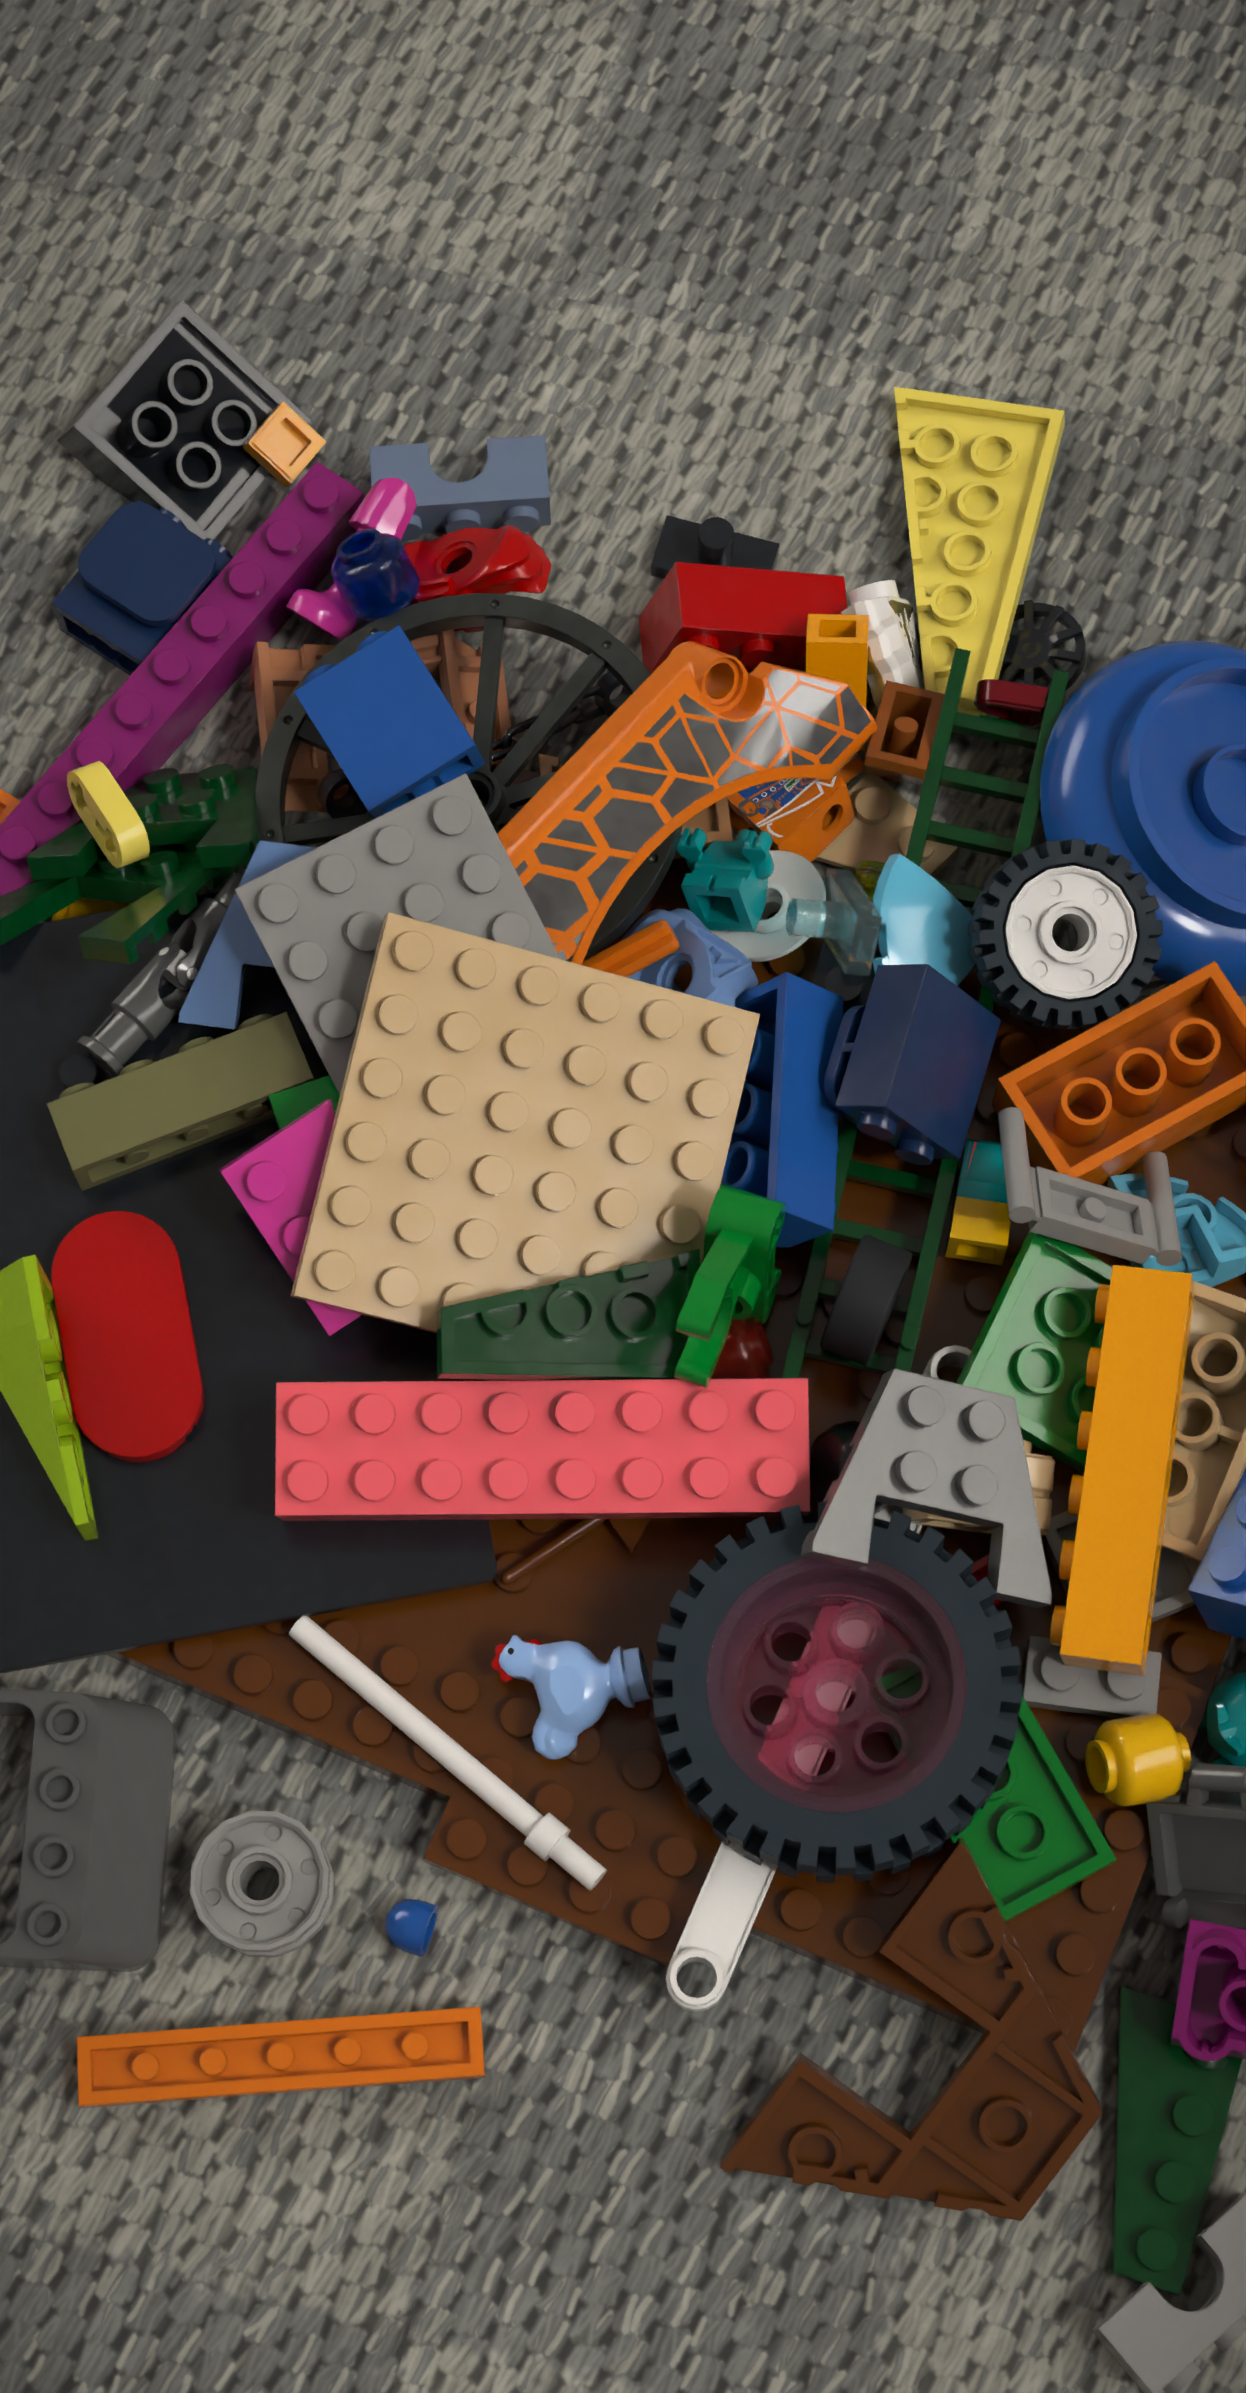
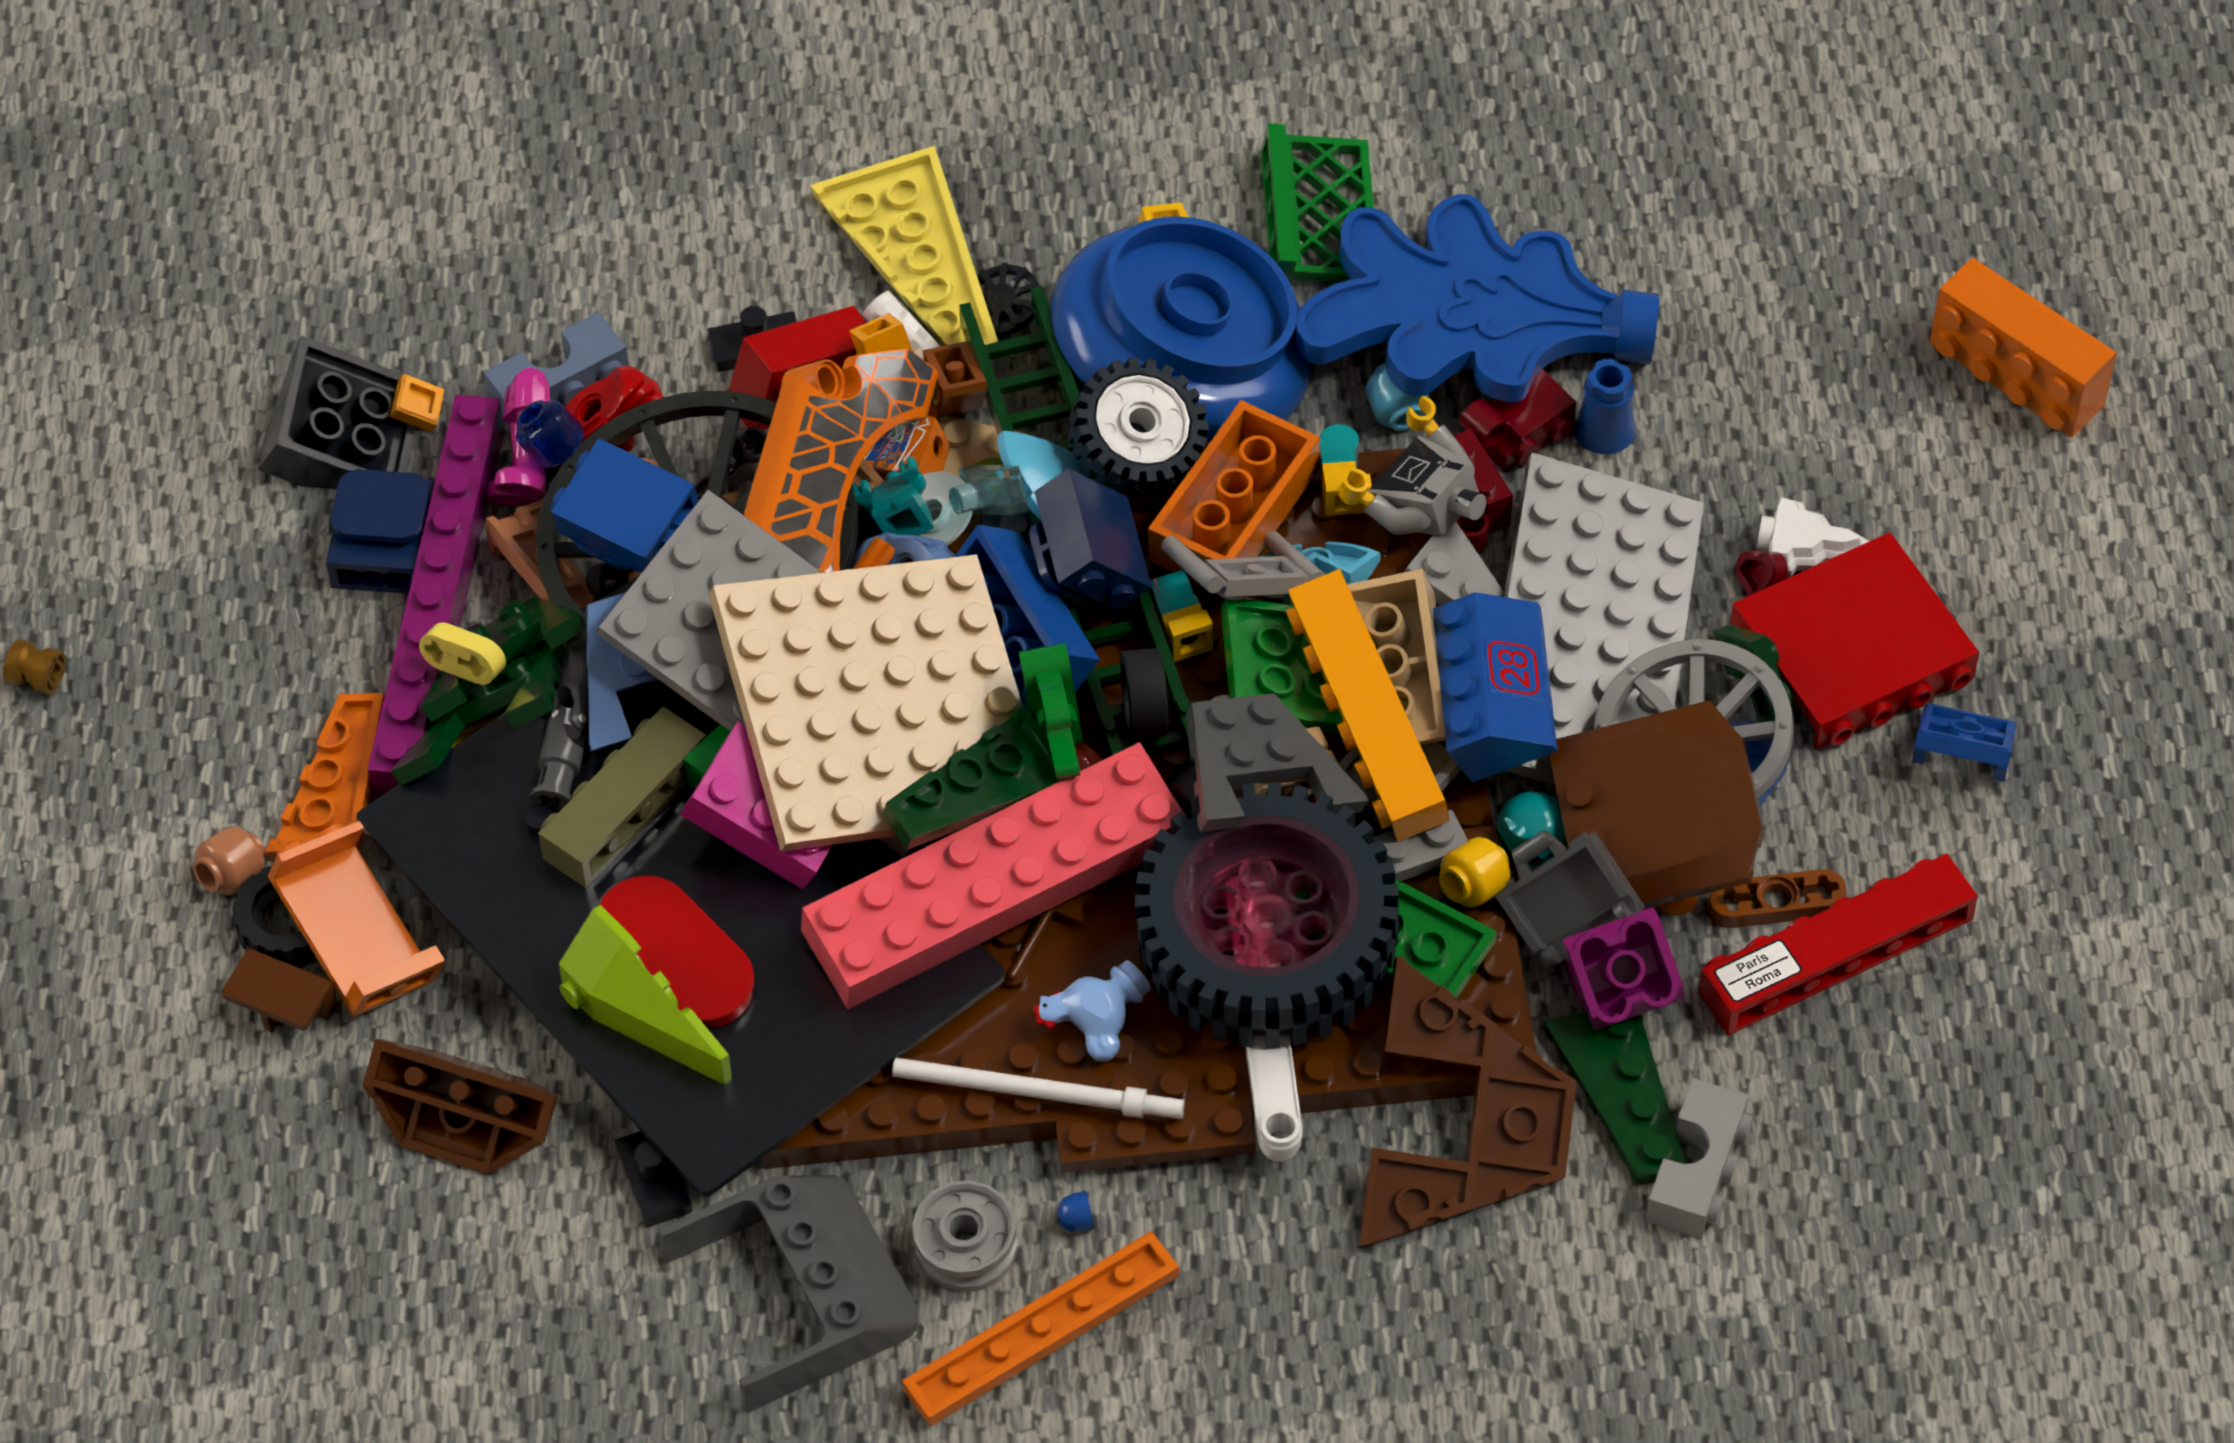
camera: 30 degrees left, 15 degrees down
dark red tile [974,679,1048,726] -> none

